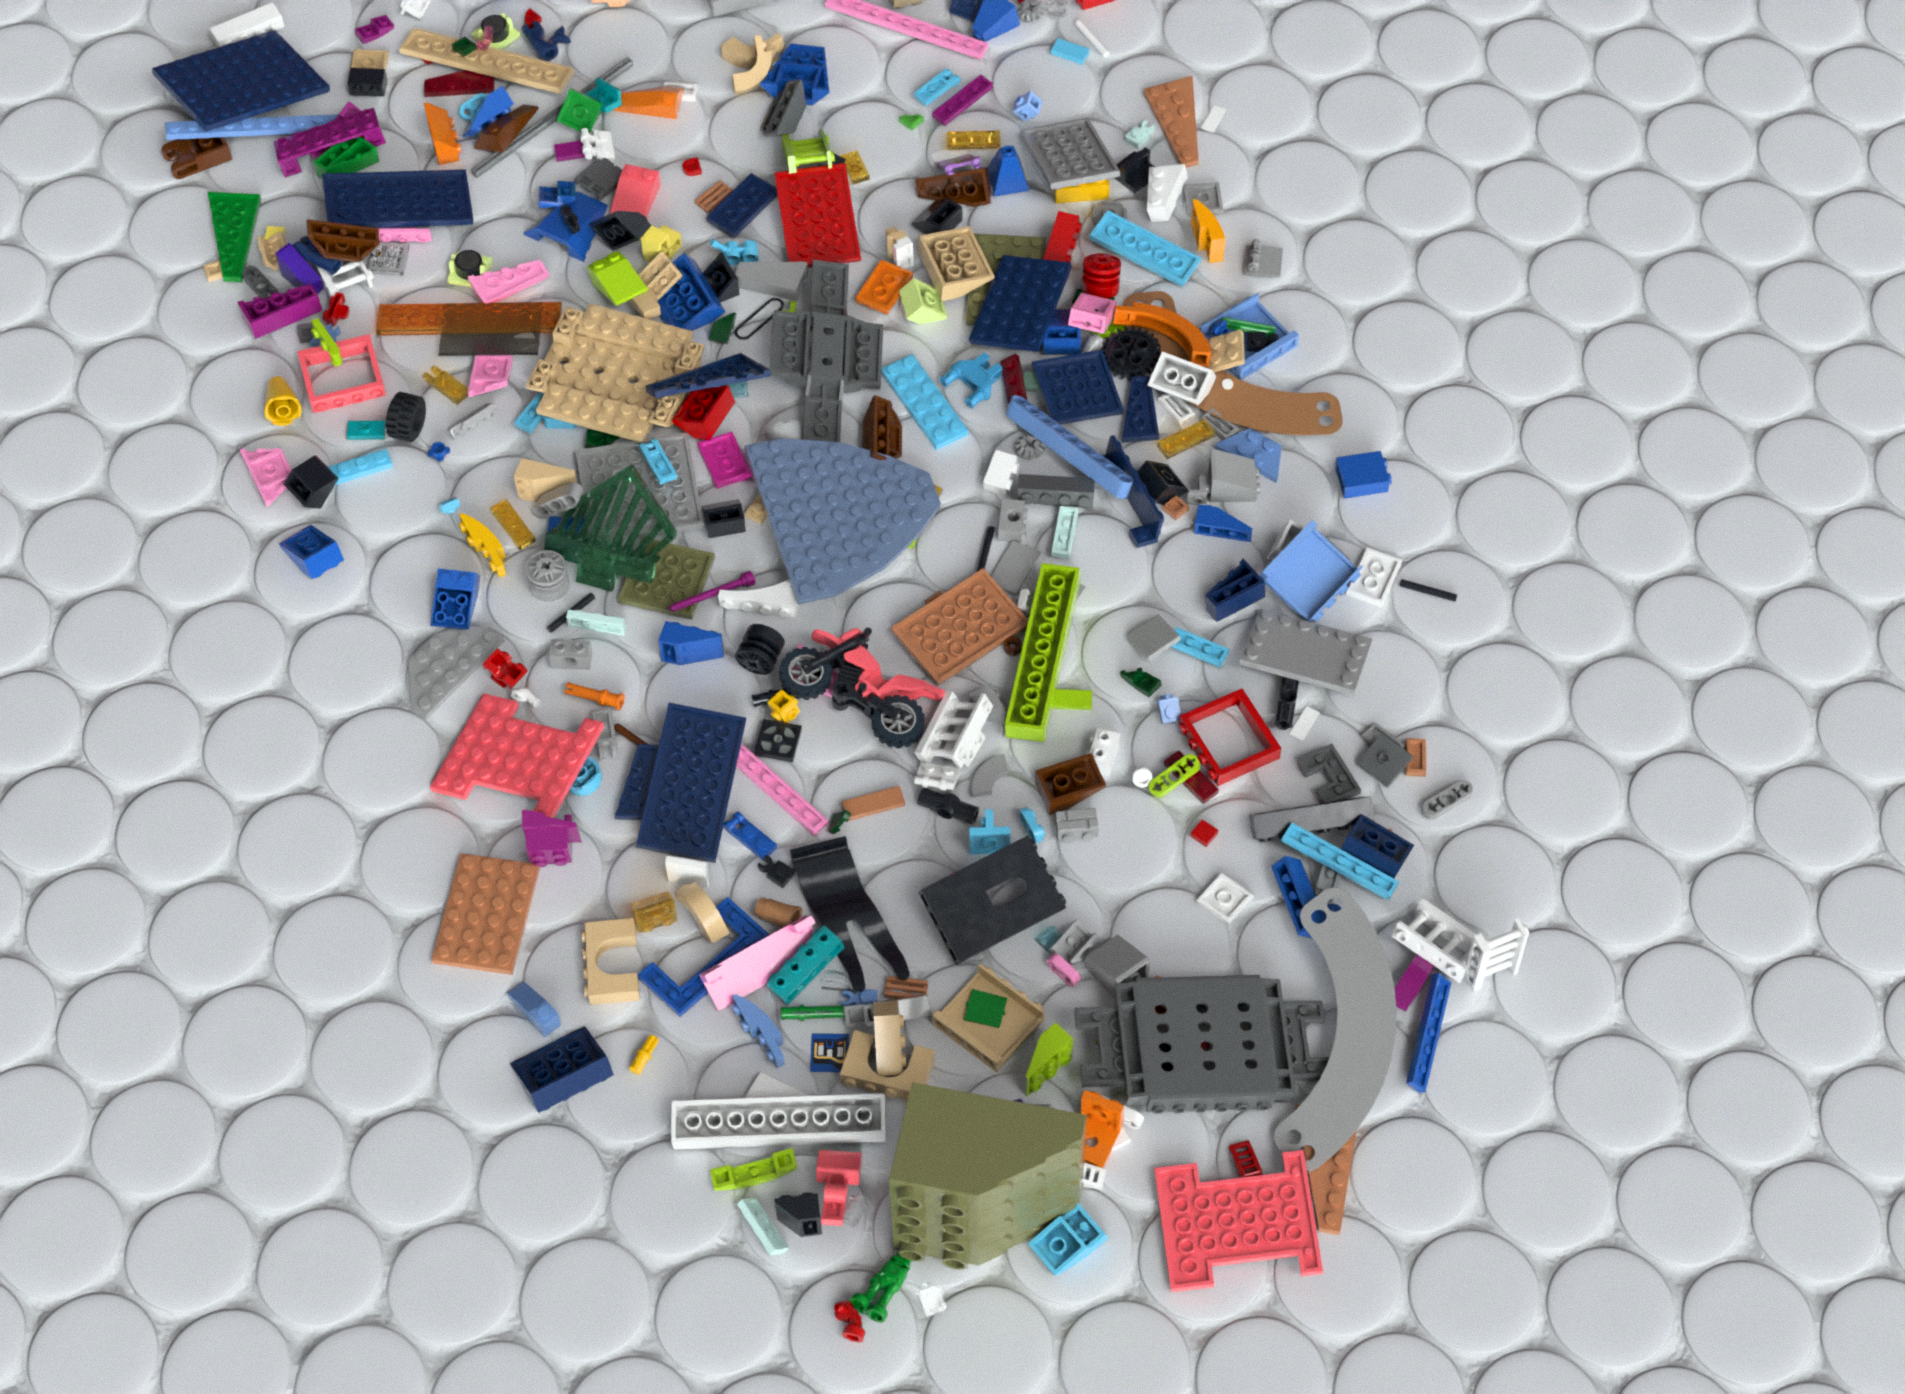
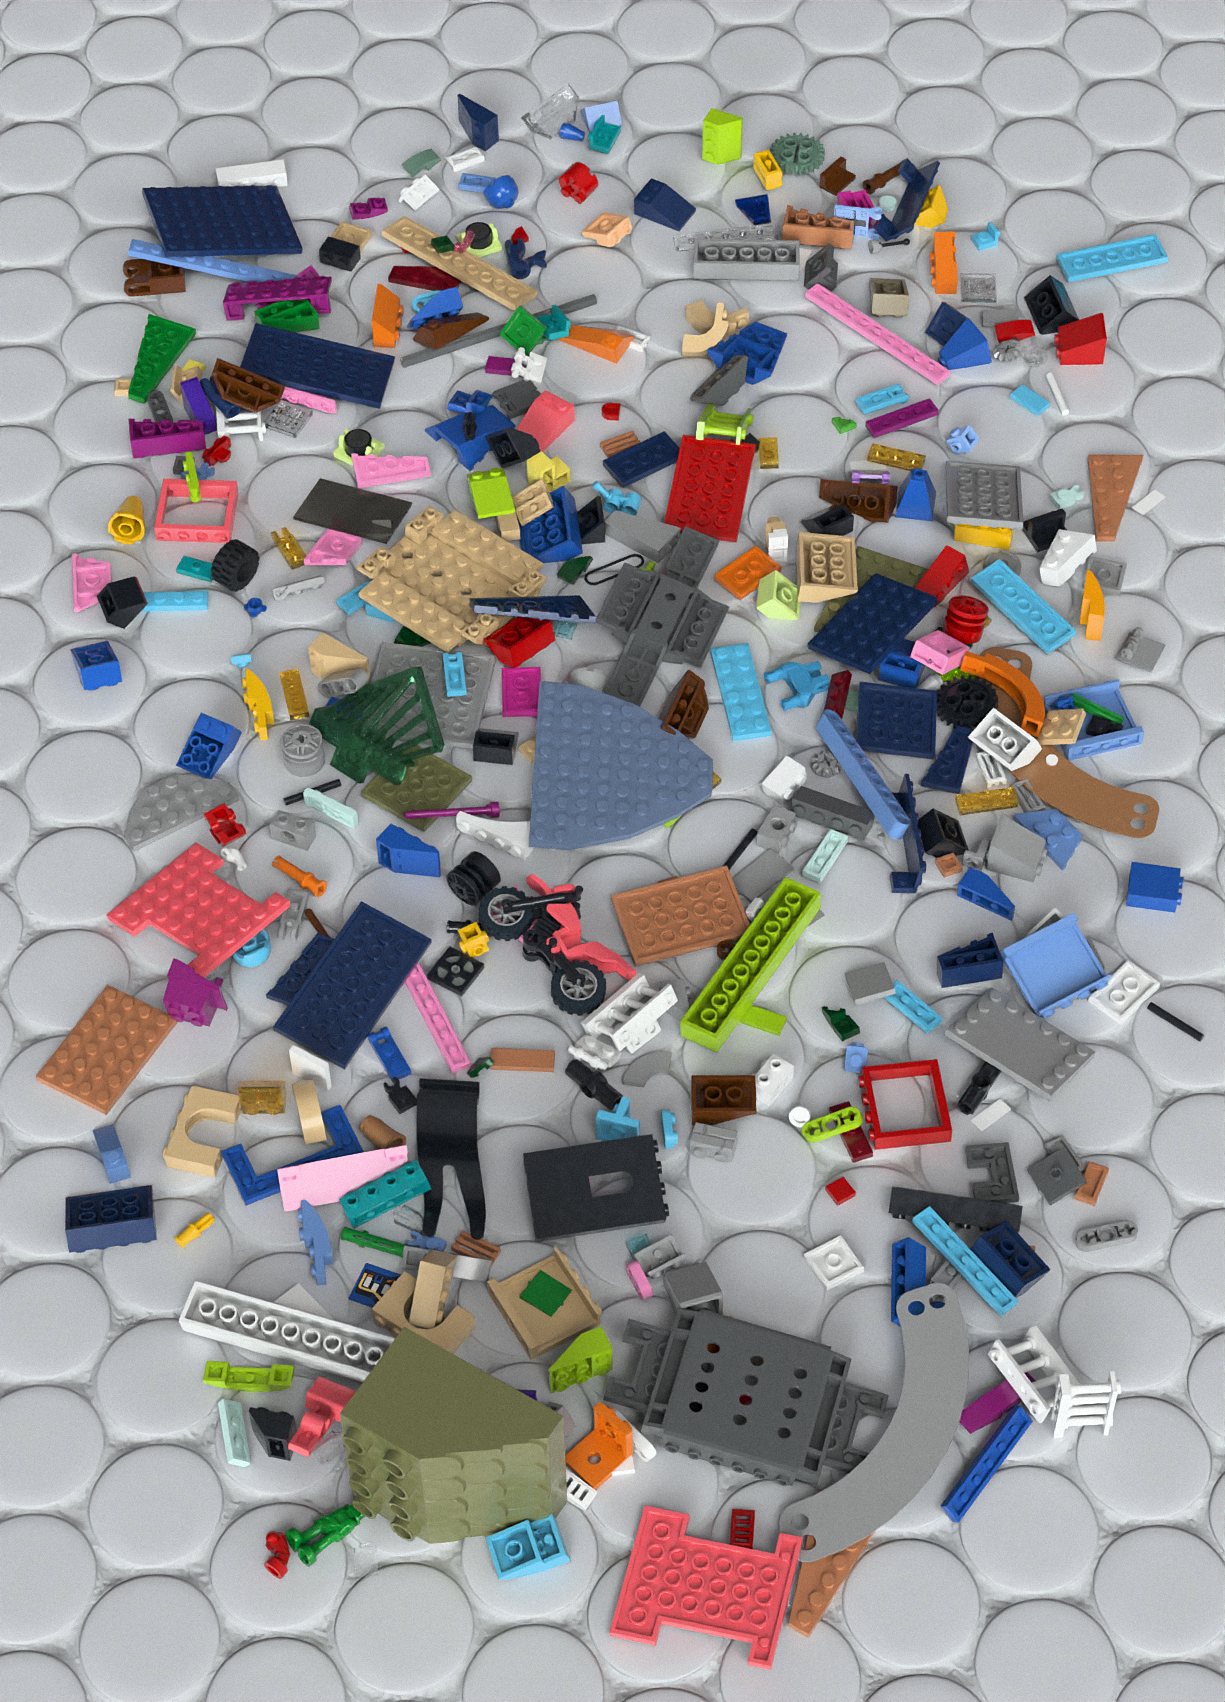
camera: 20 degrees right, 5 degrees down
clear orange plate [376,302,562,336] -> none

